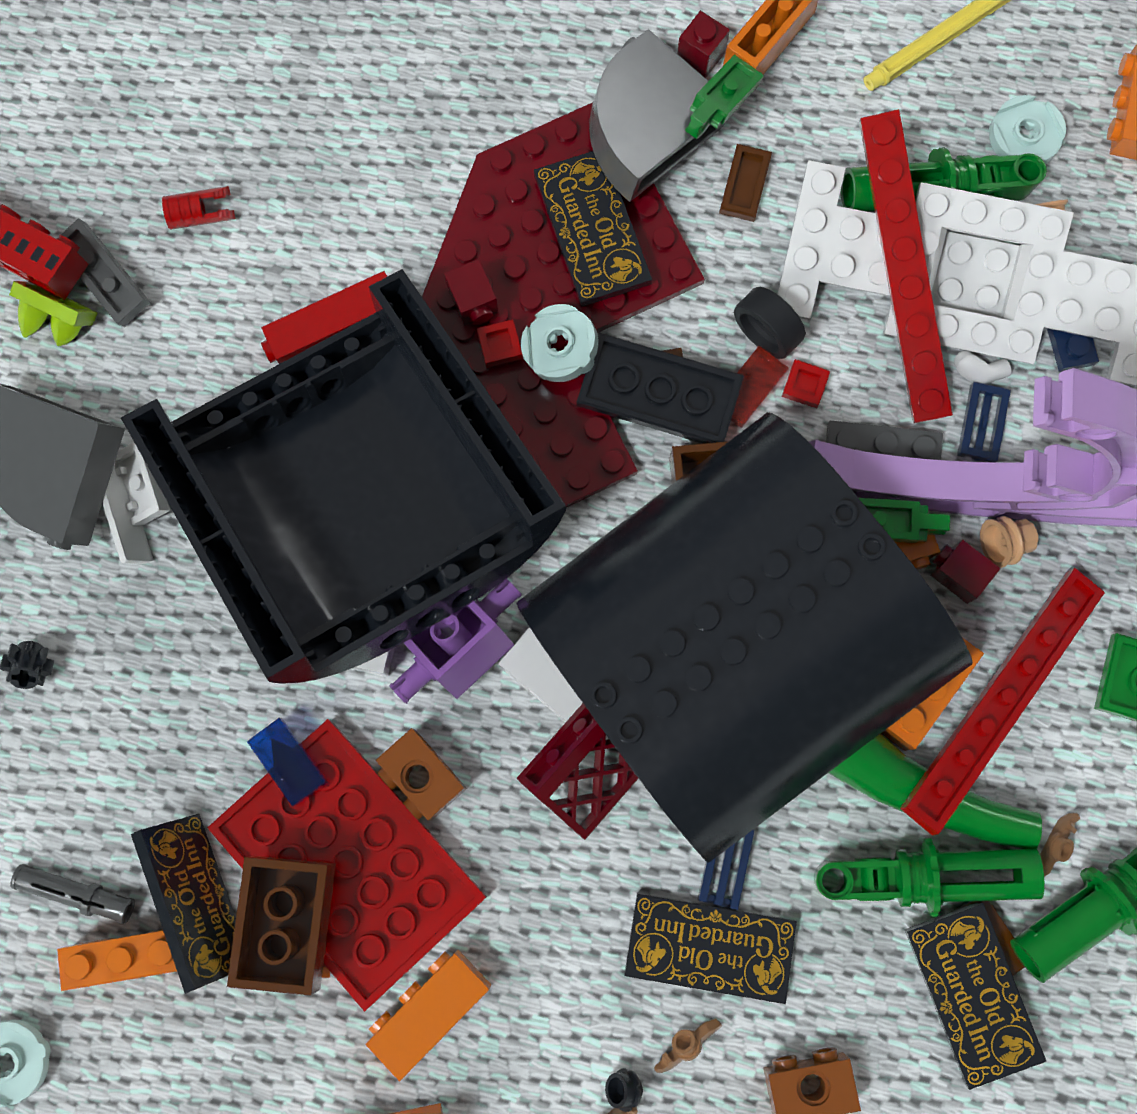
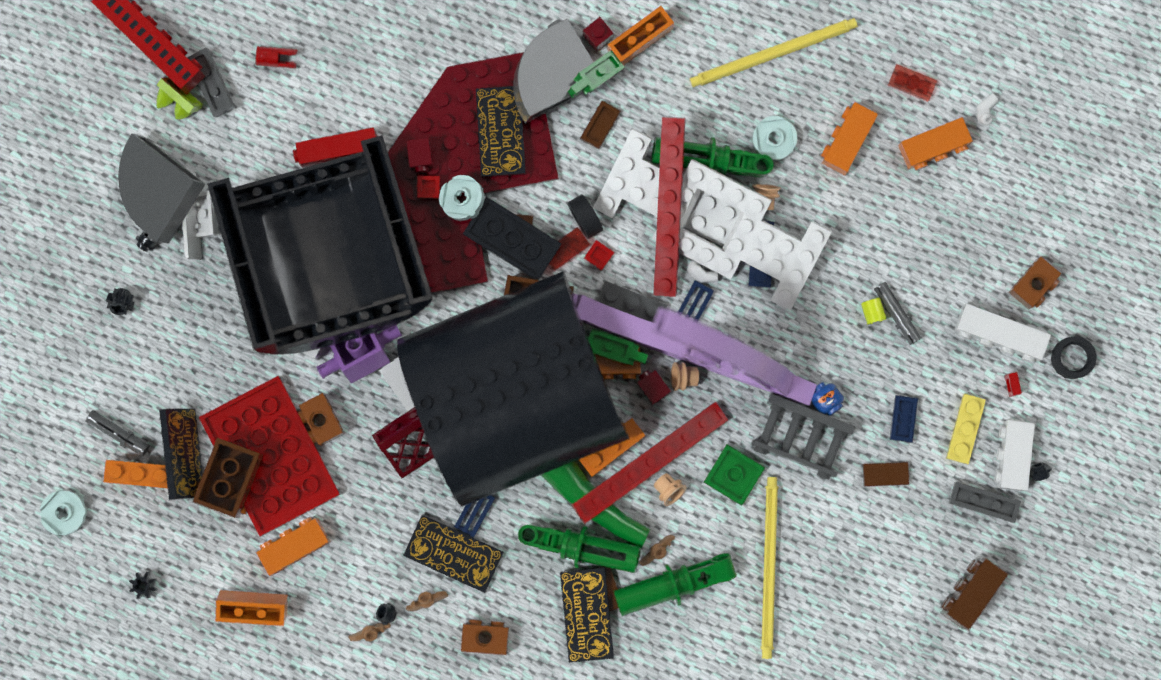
camera: 15 degrees right, 5 degrees up
clear blue tile [247,717,327,806] -> none
none -> black plate [136,232,156,252]
none -> light nougat piece [654,473,687,506]

